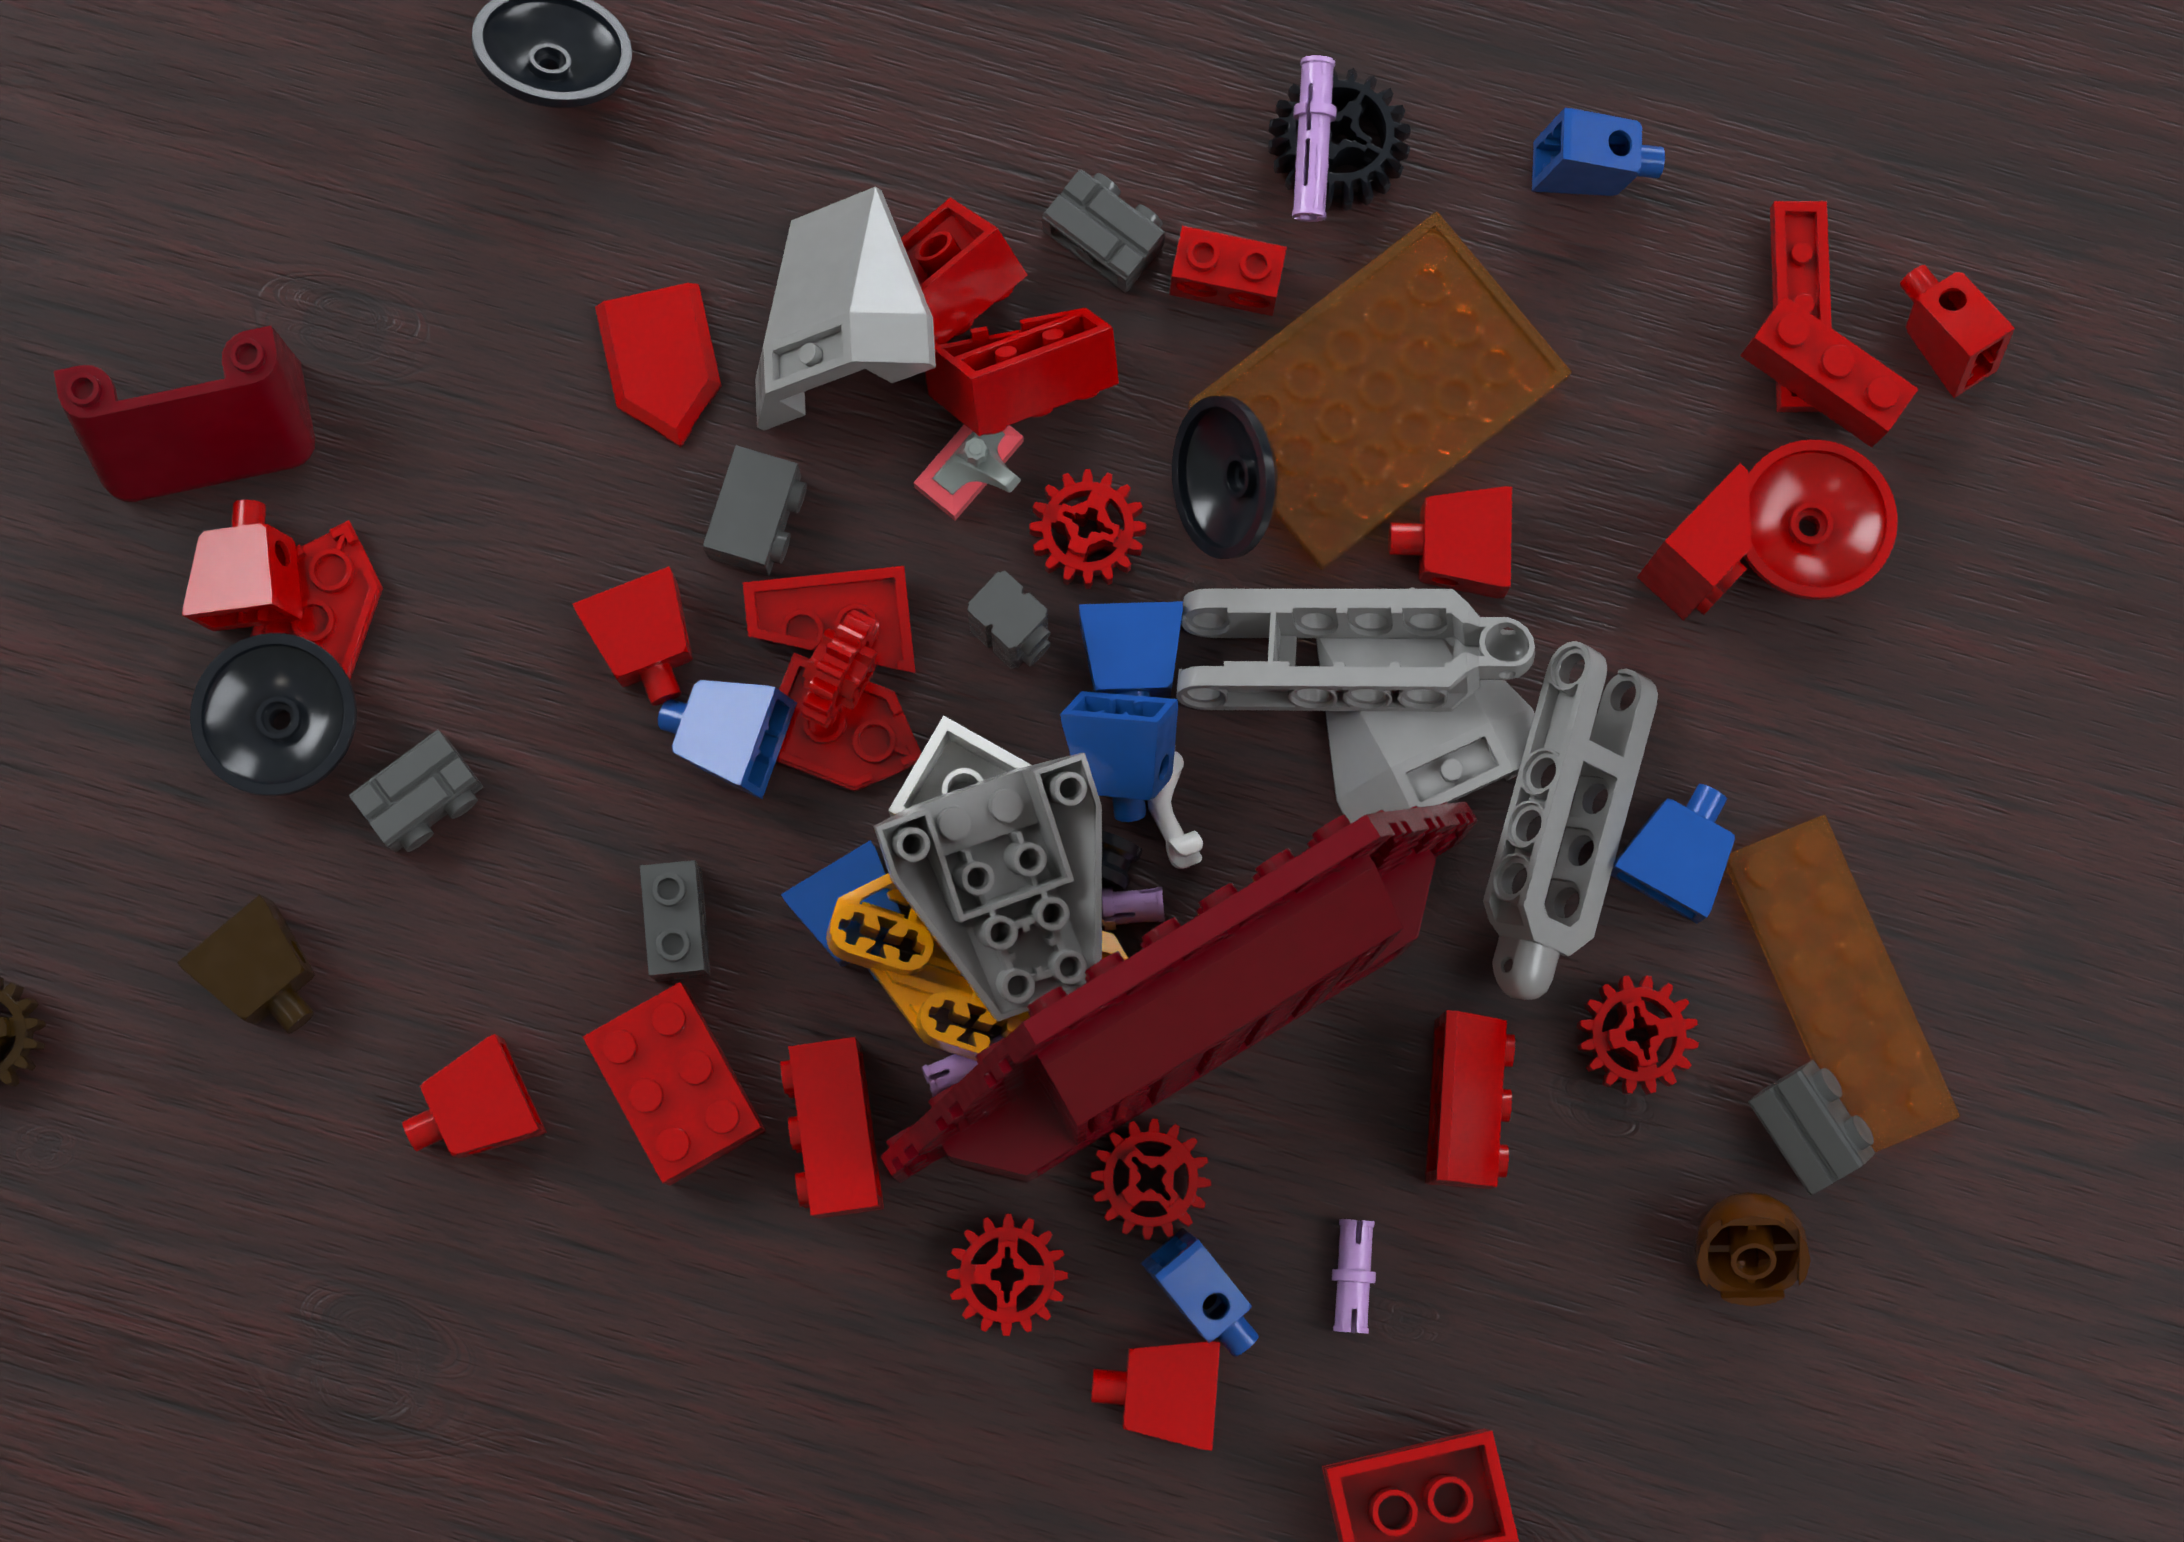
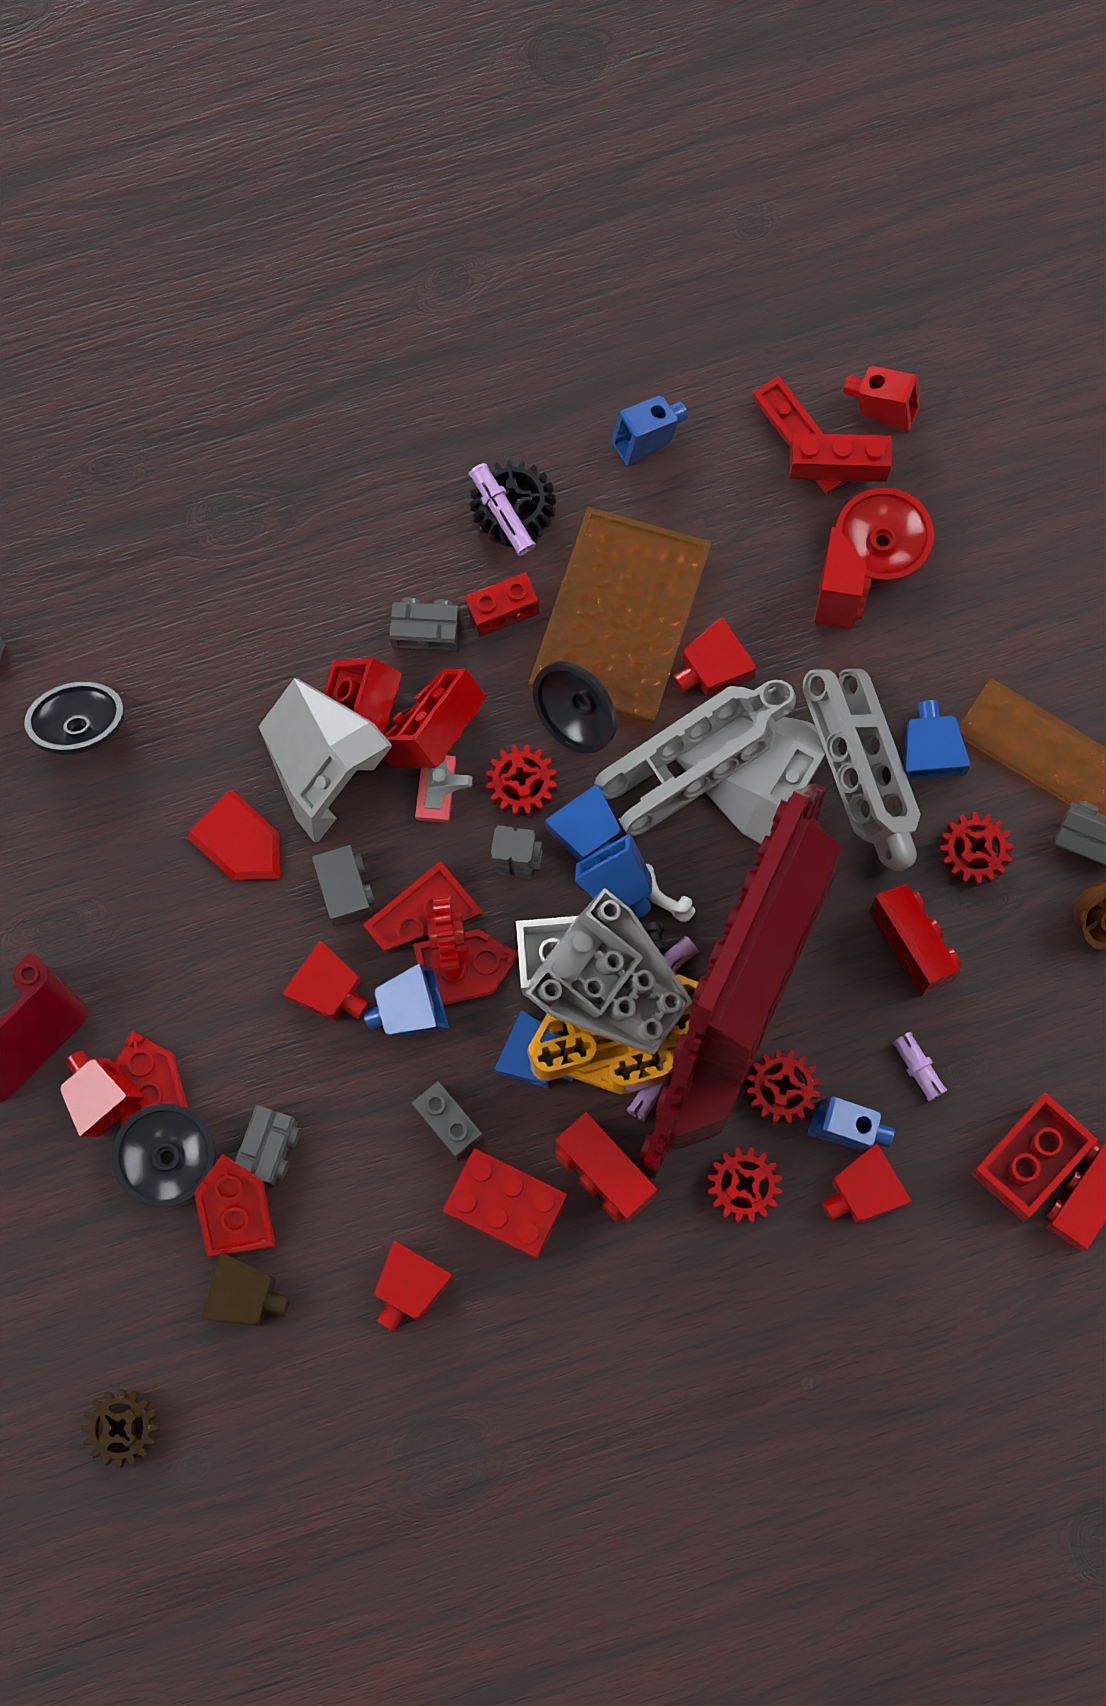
camera: 25 degrees left, 5 degrees down
none -> red tile [194,1154,276,1258]

